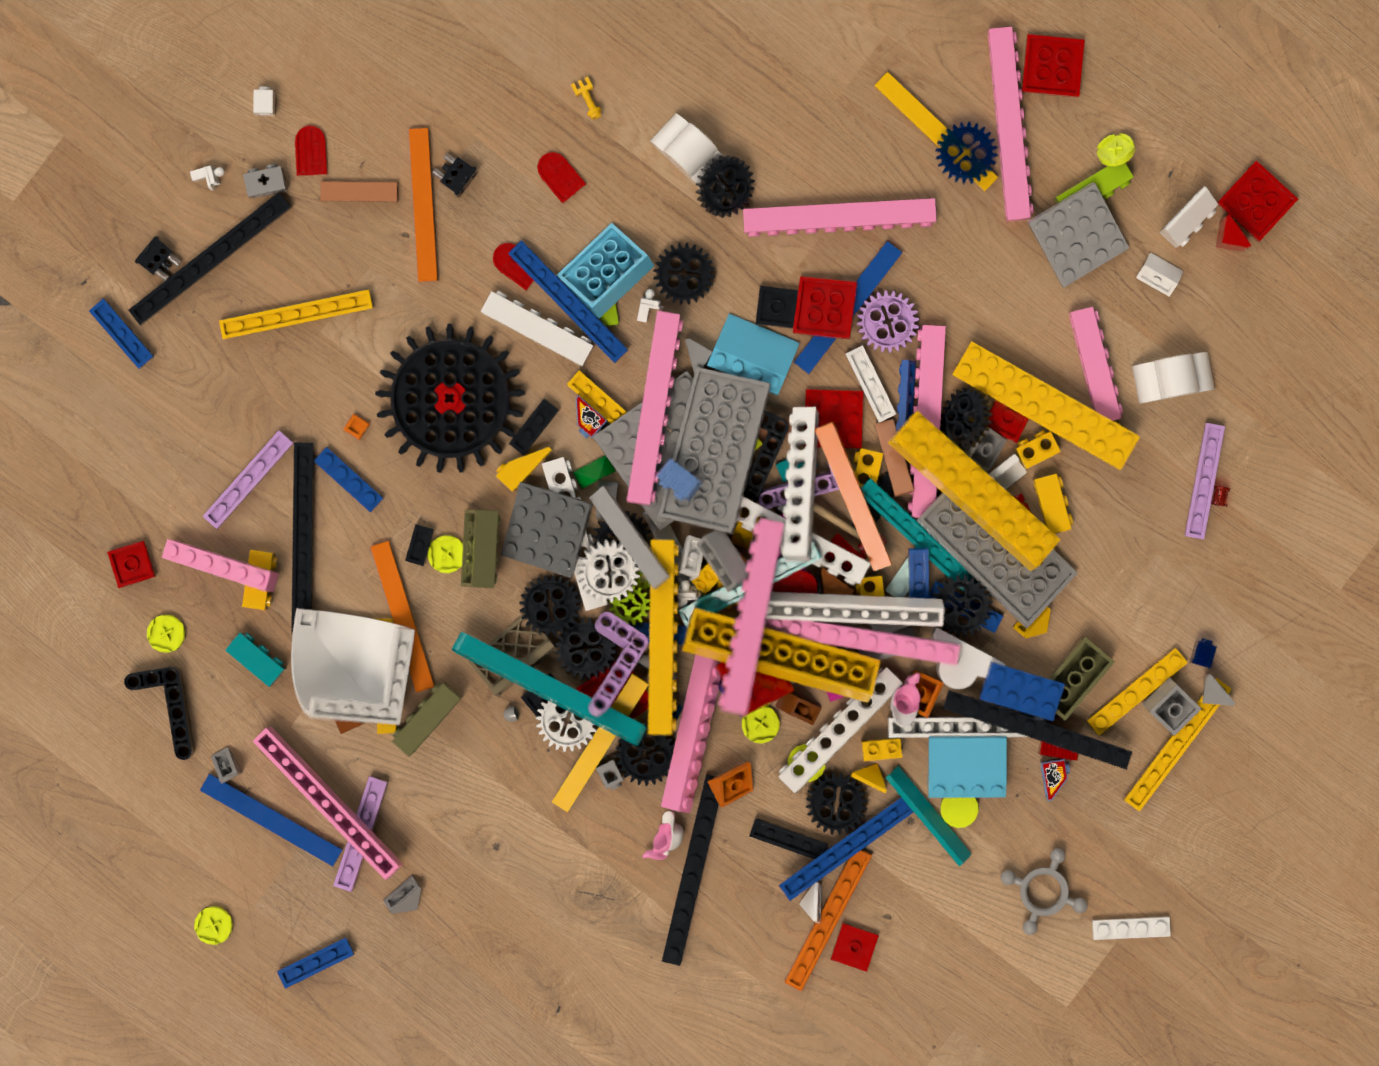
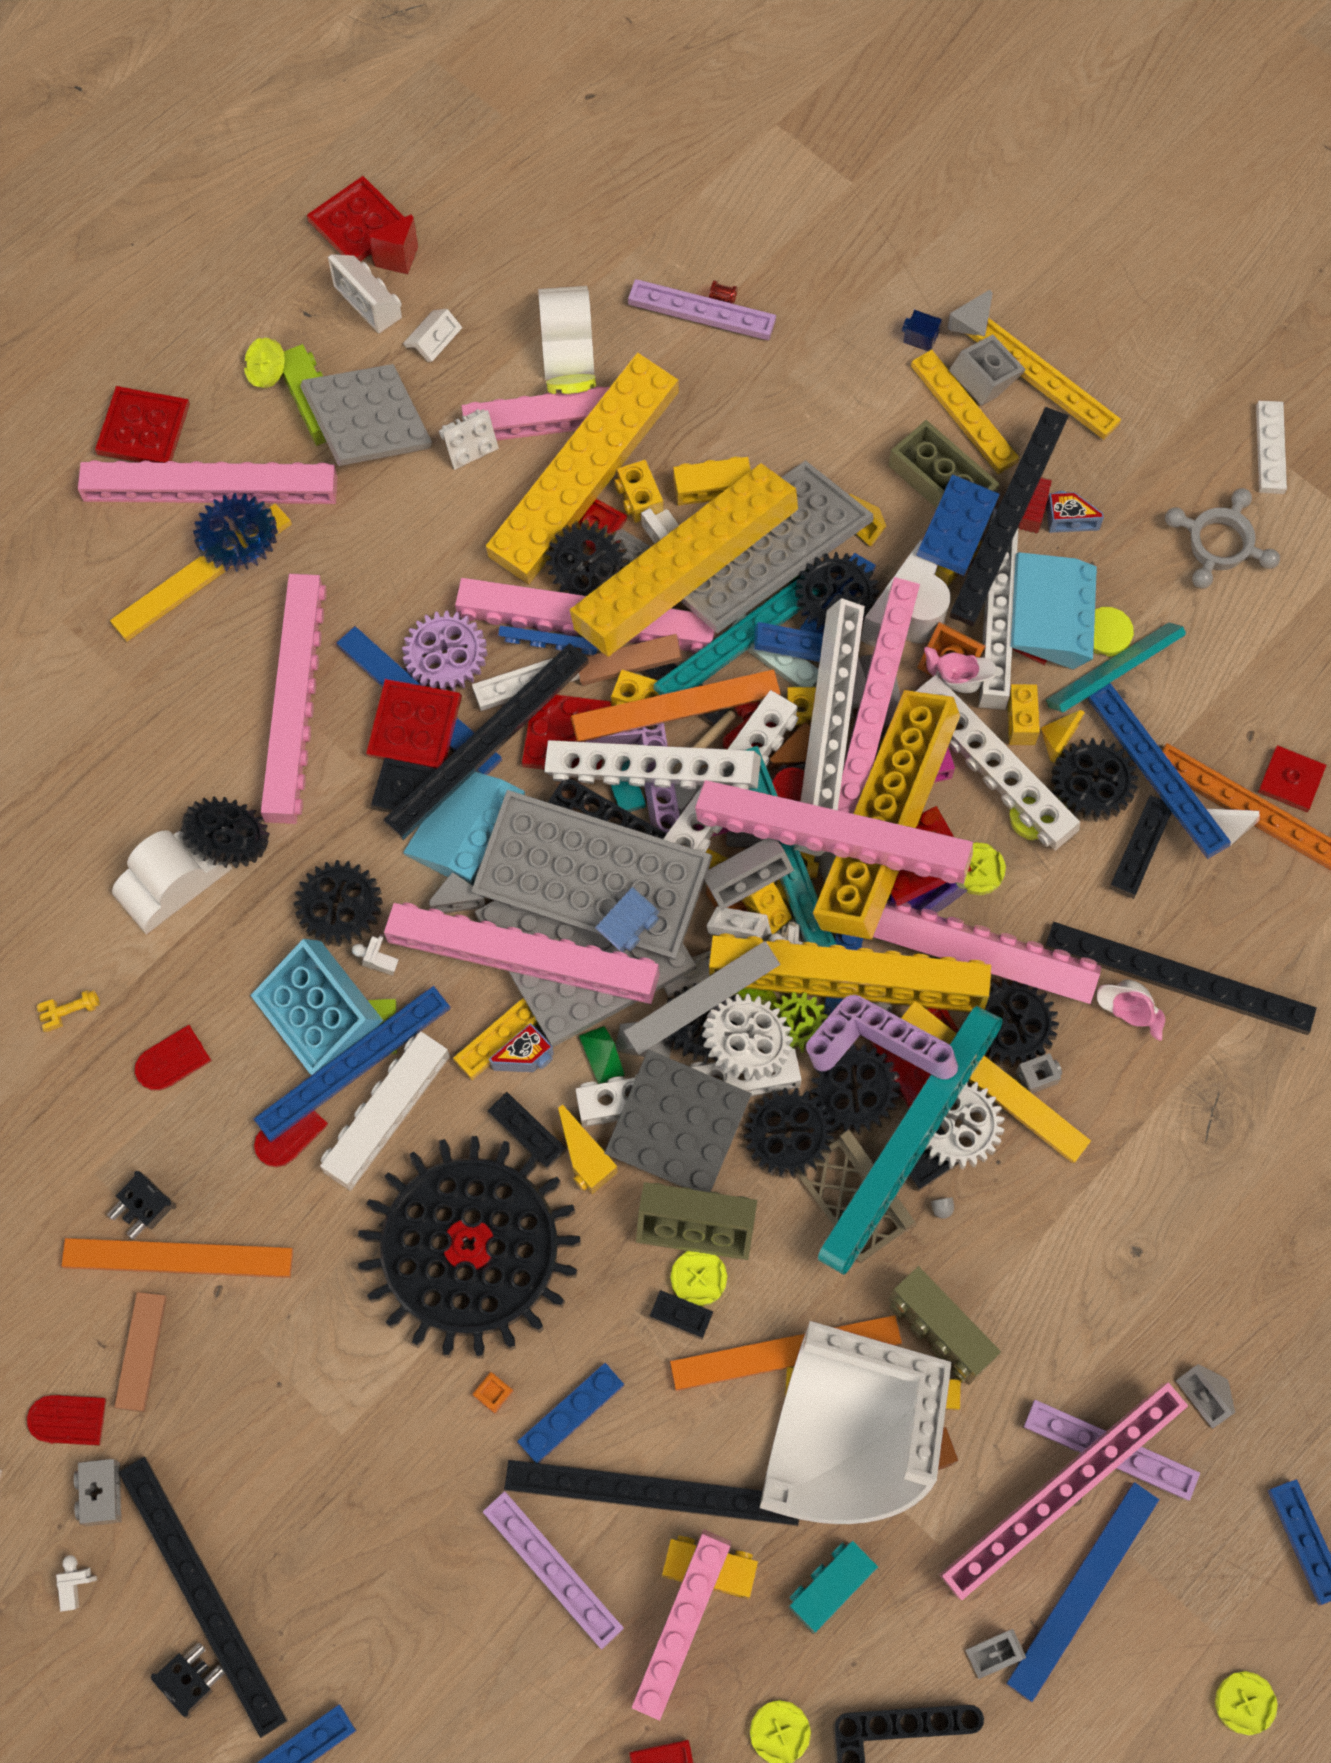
camera: 85 degrees left, 20 degrees down
yellow plate [219,289,373,340] -> none
orange slope [707,761,753,808] -> none
dark orange slope [775,693,822,725] -> none
none -> black plate [383,643,589,840]
none -> white hinge [439,409,499,470]
none -> neon yellow tile [546,374,596,394]

